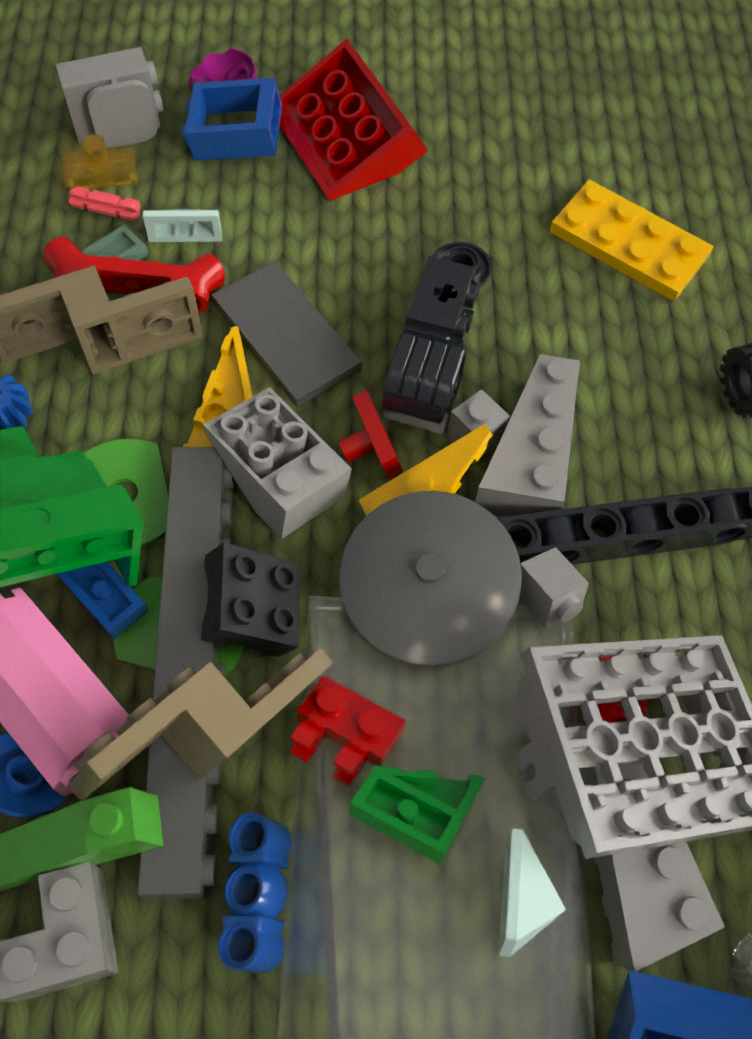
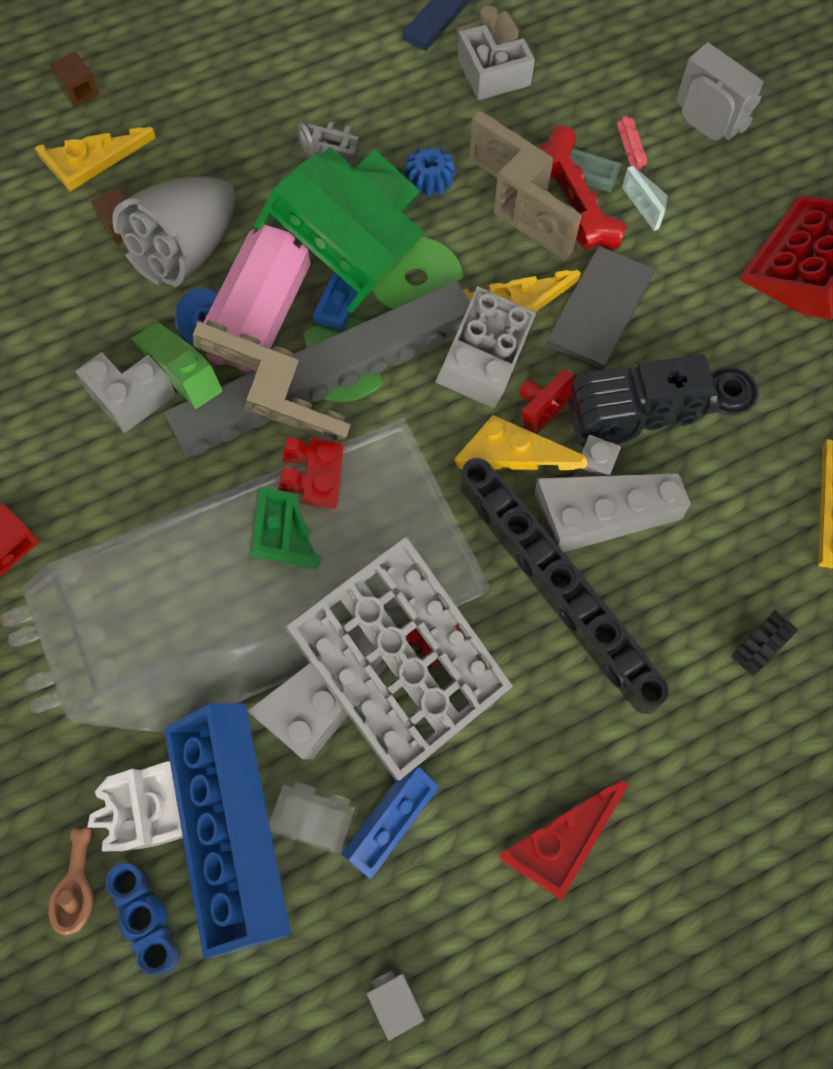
camera: 65 degrees right, 5 degrees up
clear yellow tile [63,135,139,190] -> none
blue window [182,77,282,161] -> none
magenta hair [188,48,257,90] -> none
black brick [201,543,300,657] -> none
blue piece [218,812,292,974] -> none
dark grey dish [339,491,522,669] -> none
light aqua slope [499,828,566,957] -> none
light grey brick [519,547,589,628] -> none

